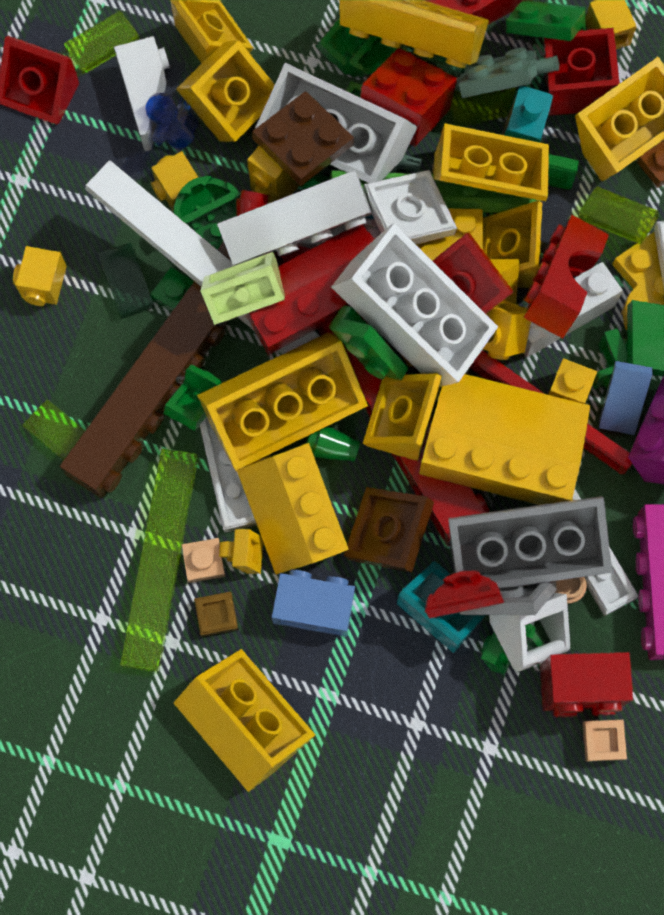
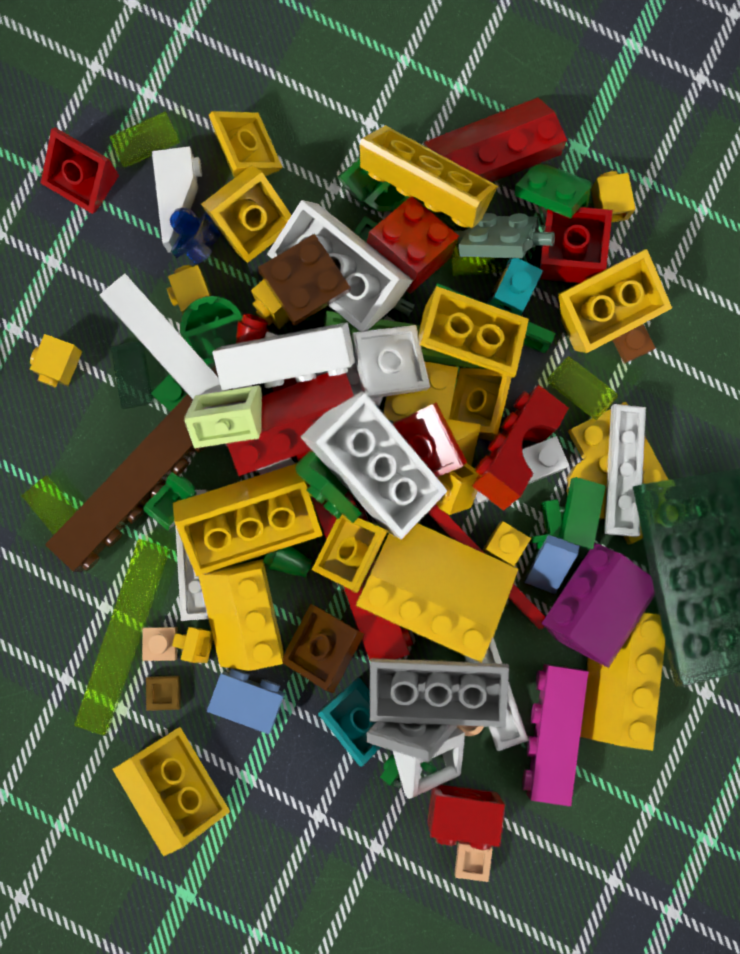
camera: 10 degrees right, 10 degrees up
red tile [425,570,504,618] -> none

